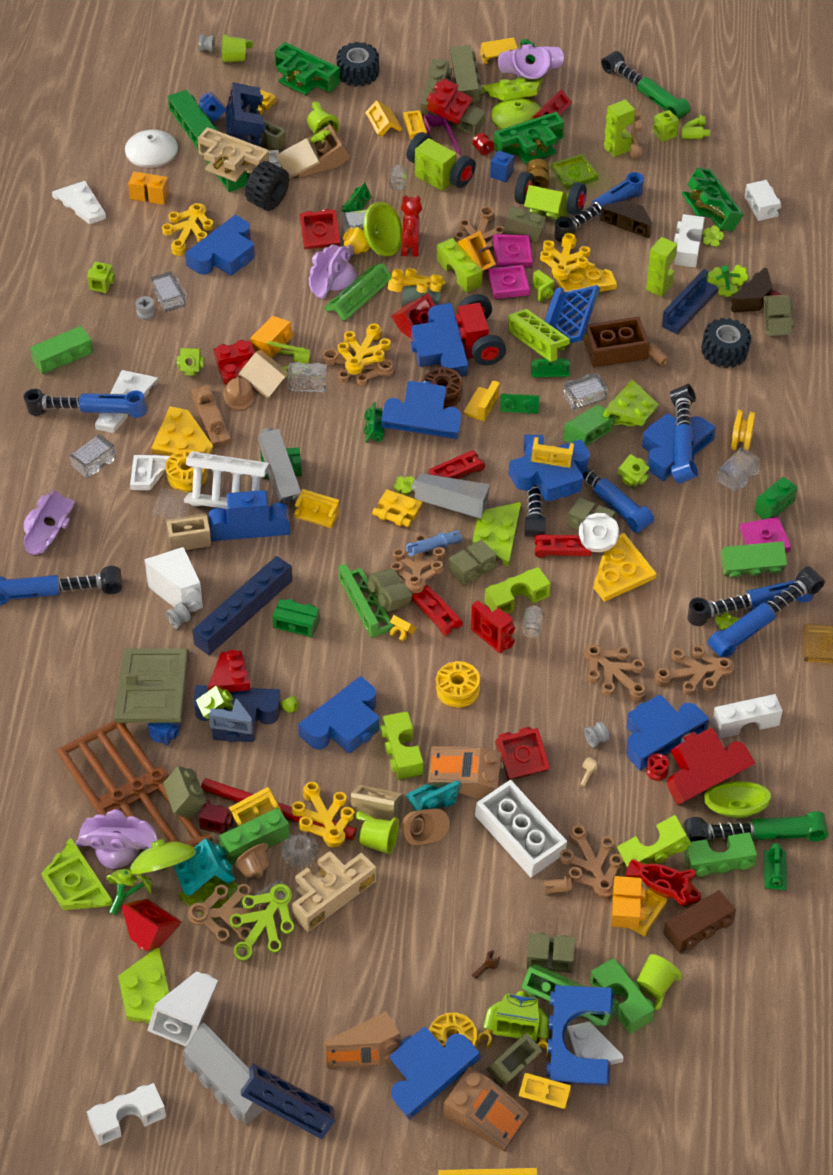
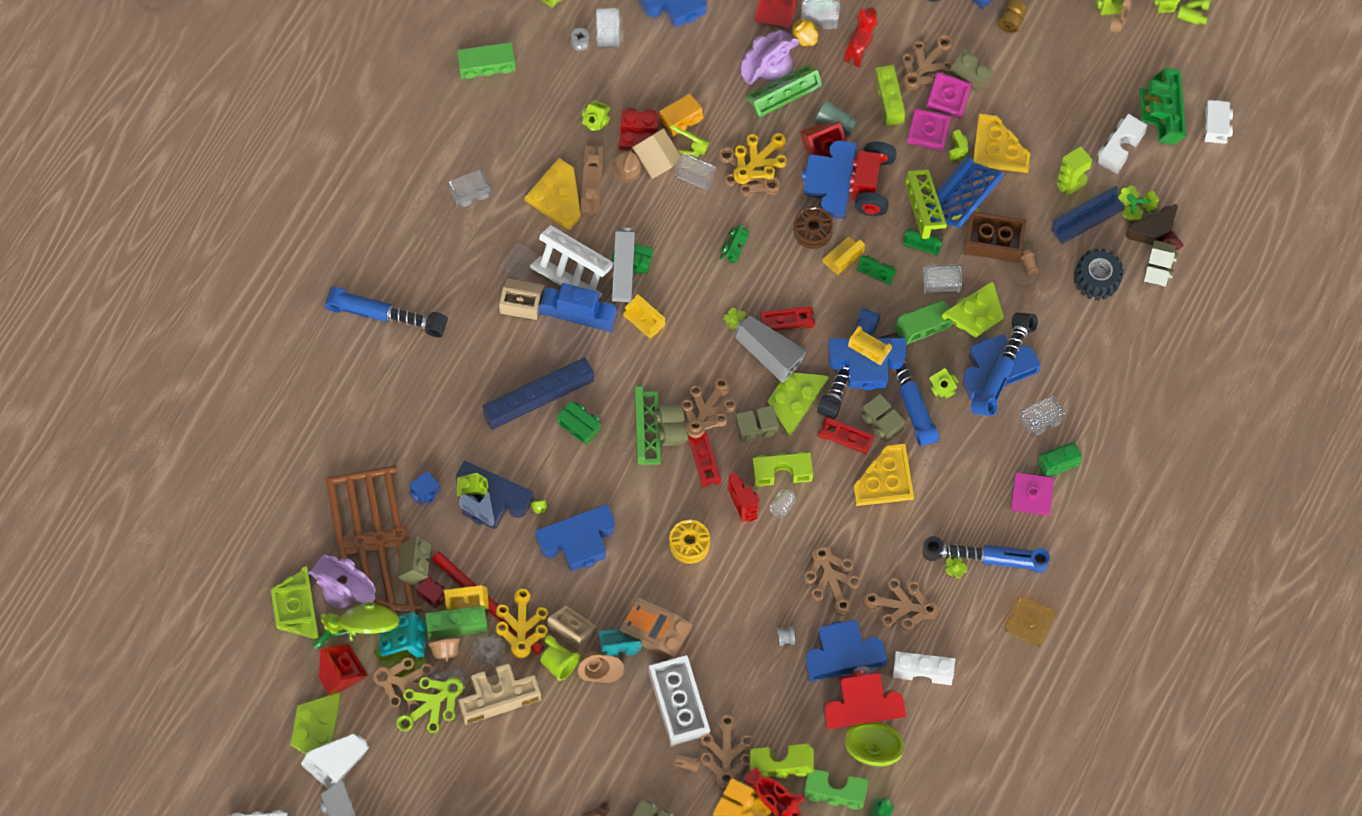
camera: 20 degrees right, 15 degrees up
blue piece [23,389,148,418] -> none
lavender piece [23,490,75,555] -> none
white wing [95,370,158,433] -> none
olive door [114,648,189,723] -> none
white wing [130,455,170,490] -> none
white slope [144,547,203,612] -> none
yellow wheel [165,449,208,492] -> none
light grey wheel [166,603,191,629] -> none
red wing [208,650,250,692] -> none
lime dish [363,202,402,257] -> none
yellow plate [372,489,423,527] -> none
lime arch [380,711,423,780] -> none
blue brick [381,381,461,439] -> none
yellow plant [387,268,445,293] -> none
yellow tile [390,615,417,641] -> none
medium blue pin [406,530,462,556] -> none
light orange piece [458,231,496,271] -> none
red plate [495,727,550,781] -> none
brick [514,172,587,220] -> none
yellow plant [540,233,590,280] -> none
clear neon green plate [551,154,599,190] -> none
piece [554,172,644,242] -> none
white tile [579,513,619,552] -> none
tan hand [580,757,597,787] -> none
dark brown slope [600,200,652,238] -> none
red wheel [646,753,669,781] -> none
green piece [683,811,829,842] -> none
lime plant [702,225,724,248] -> none
piece [707,566,825,658] -> none
bright green brick [720,541,787,578] -> none
yellow wheel [731,409,756,452] -> none

